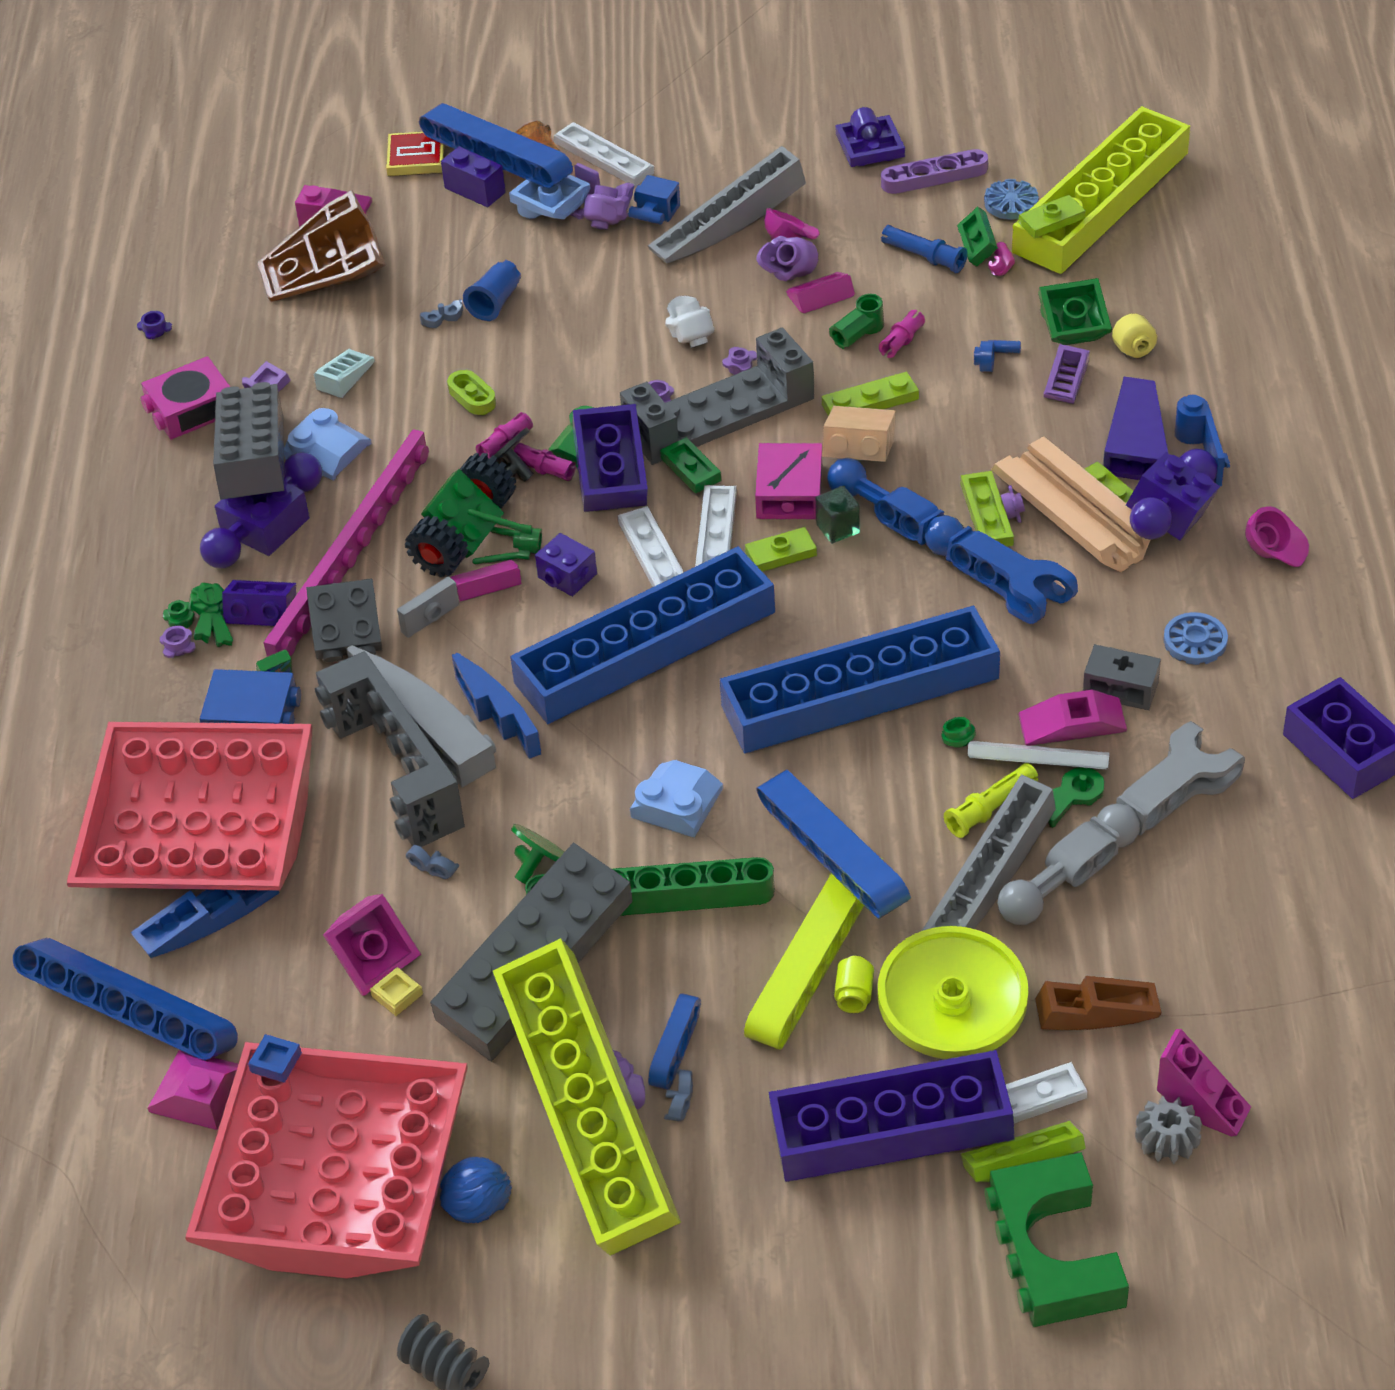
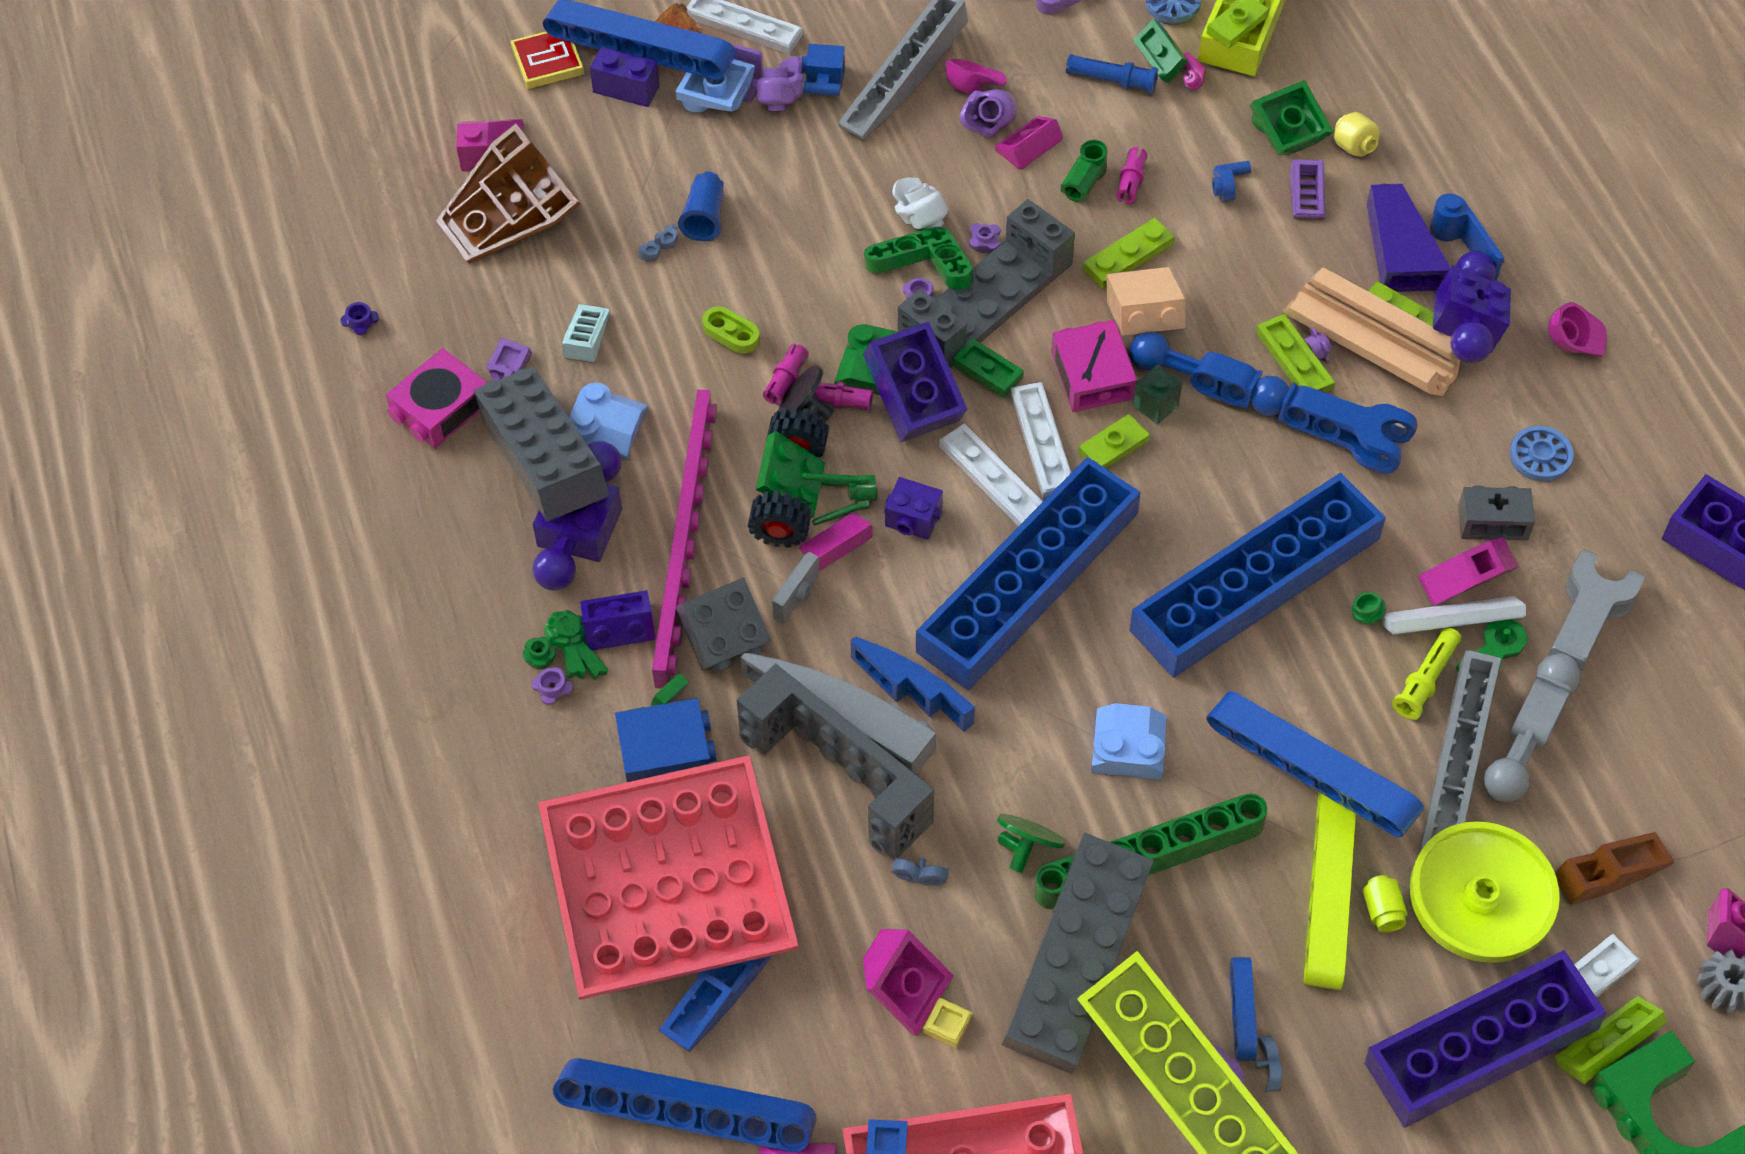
camera: 20 degrees left, 10 degrees up
none -> green beam [864,227,974,290]

